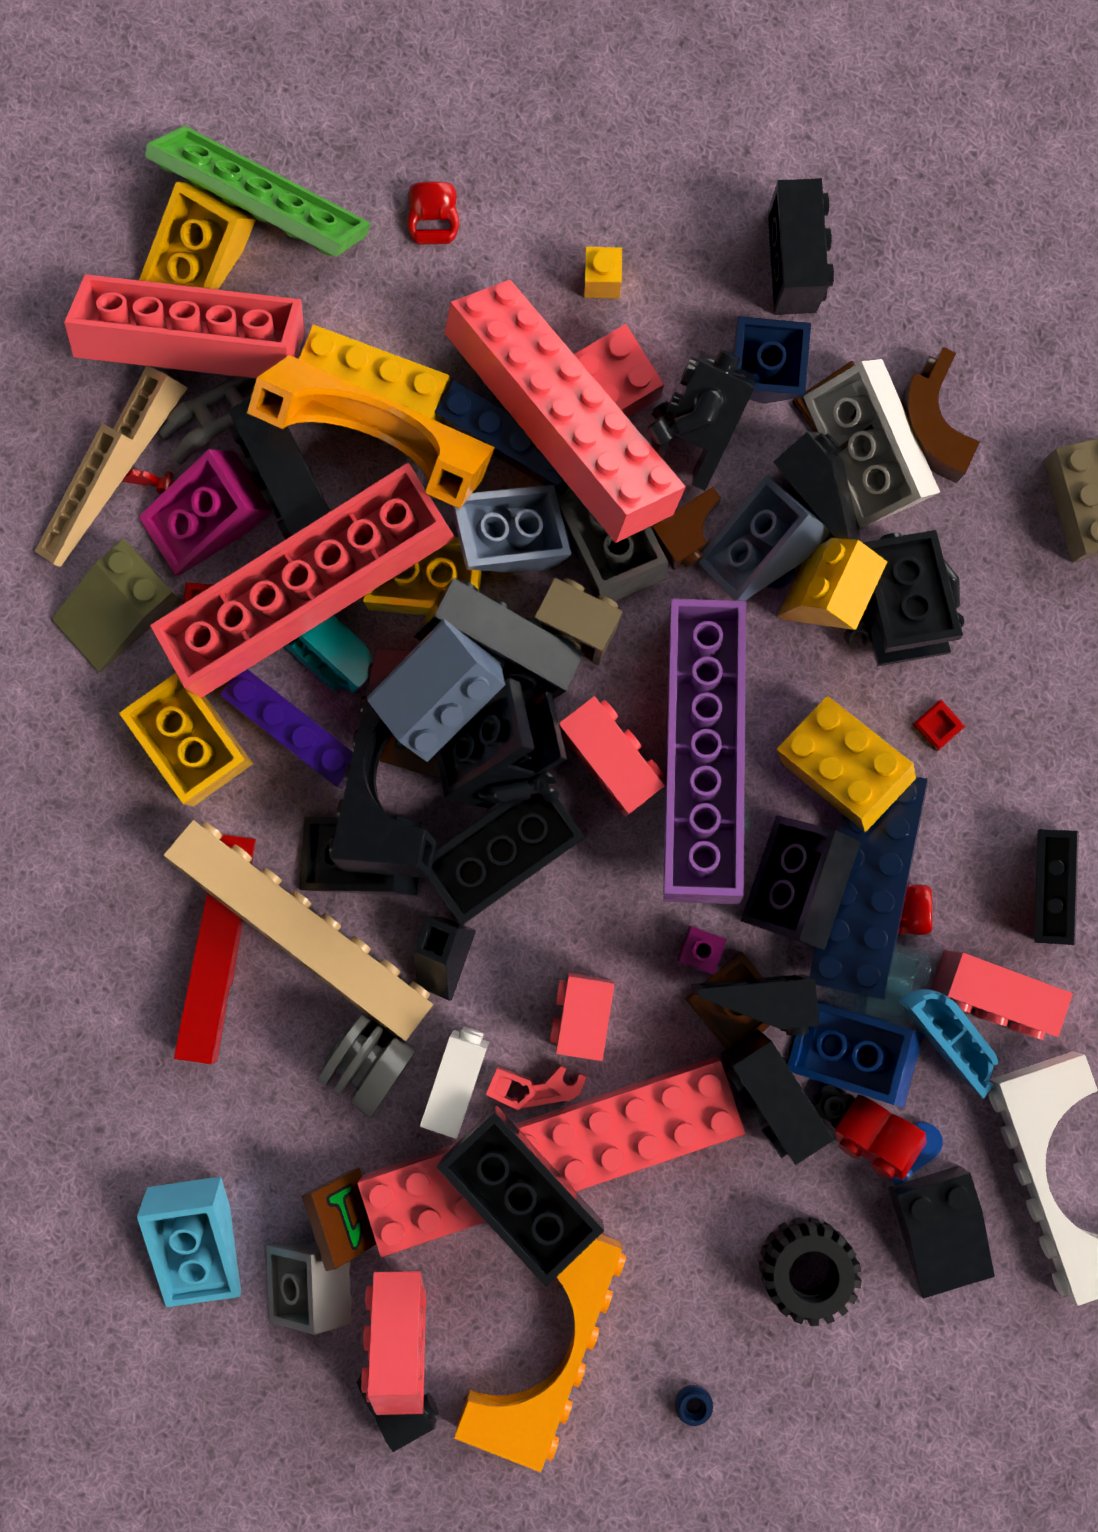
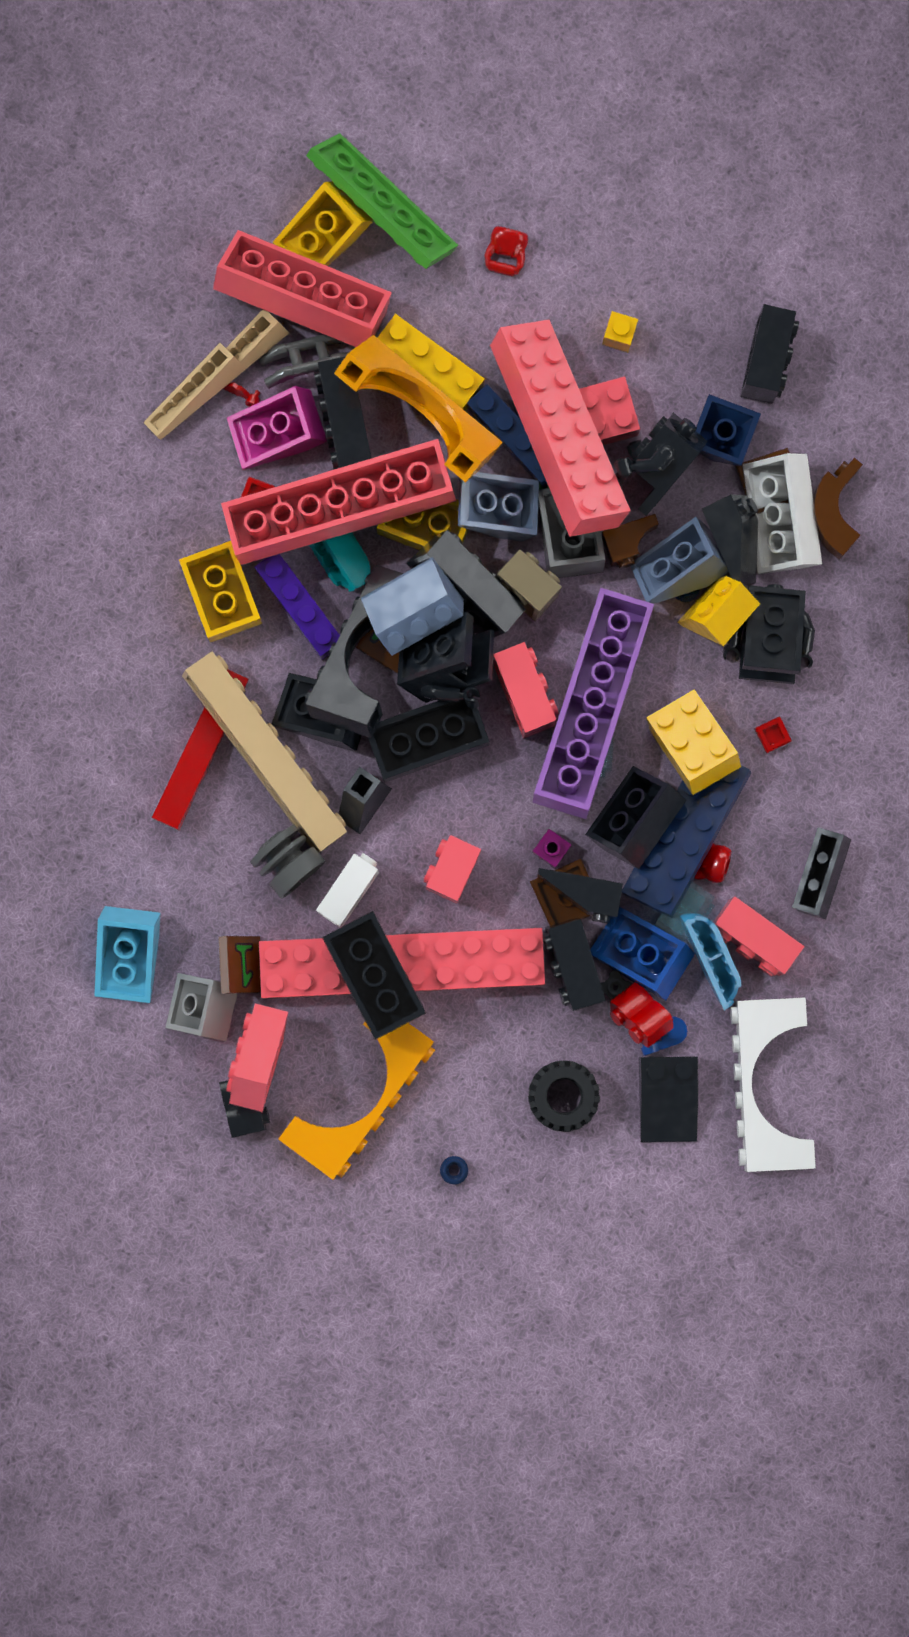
camera: 10 degrees right, 0 degrees up
olive slope [51,538,182,672] -> none
coral piece [486,1065,587,1111] -> none

